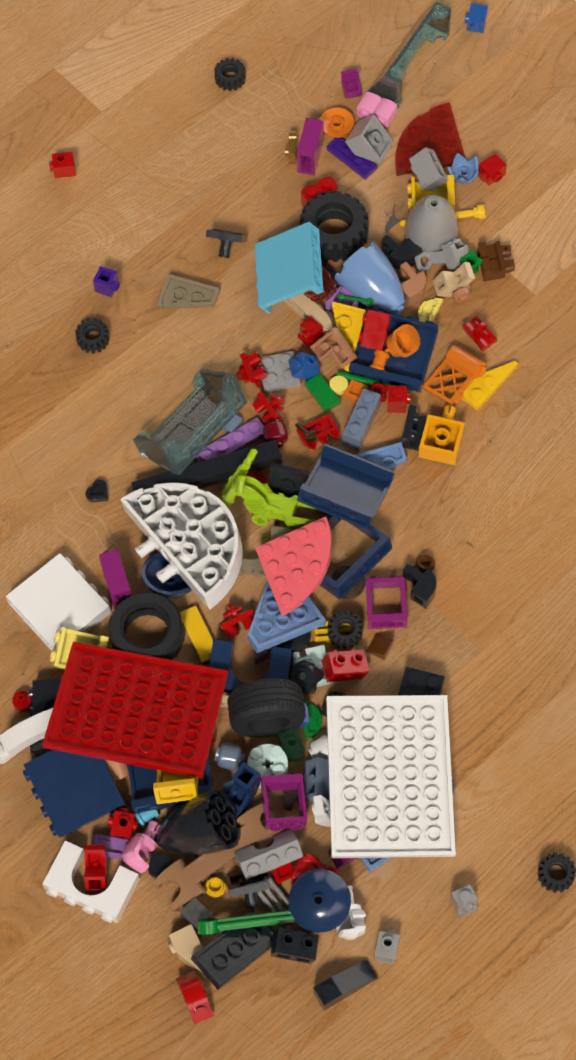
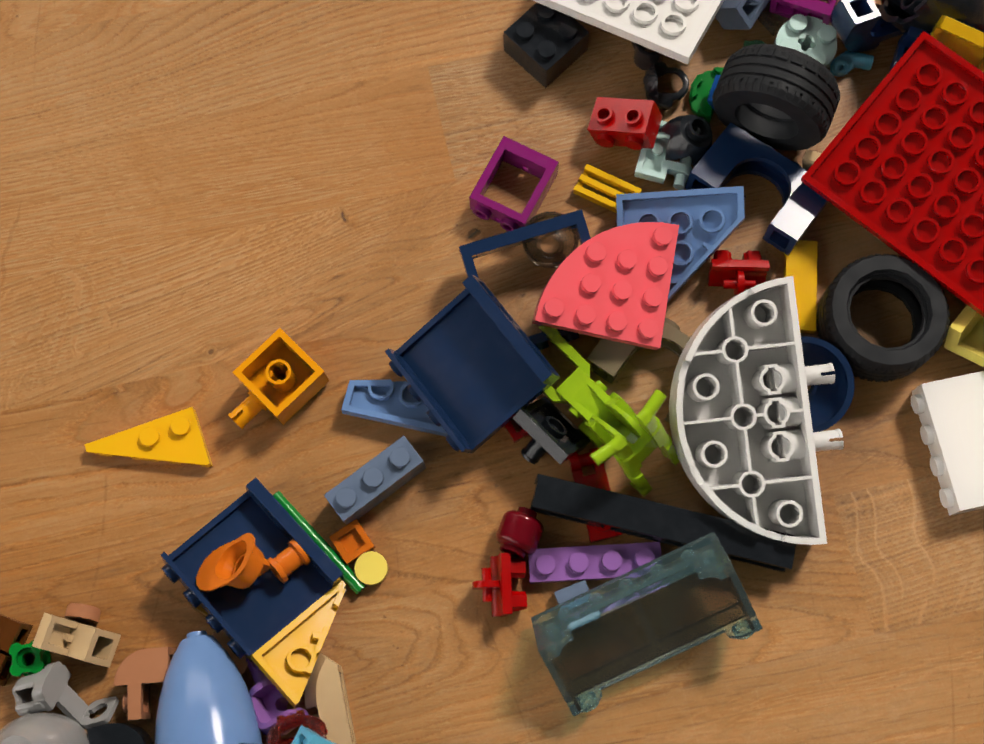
camera: 150 degrees left, 10 degrees up
black tile [85,479,108,502] -> none
magenta window [99,549,131,609] -> none
sand blue head [214,742,245,770] -> none
red hips [236,352,268,388] -> none
light grey plate [258,351,301,393] -> none
blue brick [288,352,320,381] -> none
dark brown hand [295,423,318,443] -> none
red plate [296,414,340,450] -> none
red brick [297,316,323,349] -> none
green tile [304,374,341,413] -> none
white head [308,735,328,760] -> none
nougat brick [310,327,358,368] -> none
black tyre [328,610,363,649] -> none
green hinge [338,293,374,305] -> none
red brick [358,310,392,351] -> none
reddish brown slope [367,635,393,660] -> none
red plate [371,382,388,402] -> none
red brick [387,385,411,413] -> none
black bracket [402,405,427,451] -> none
black brick [402,564,436,609] -> none
reddish brown plate [416,555,435,573] -> none
light yellow tile [418,297,443,322] -> none
orange piece [422,345,486,406] -> none
red hips [462,316,497,351] -> none

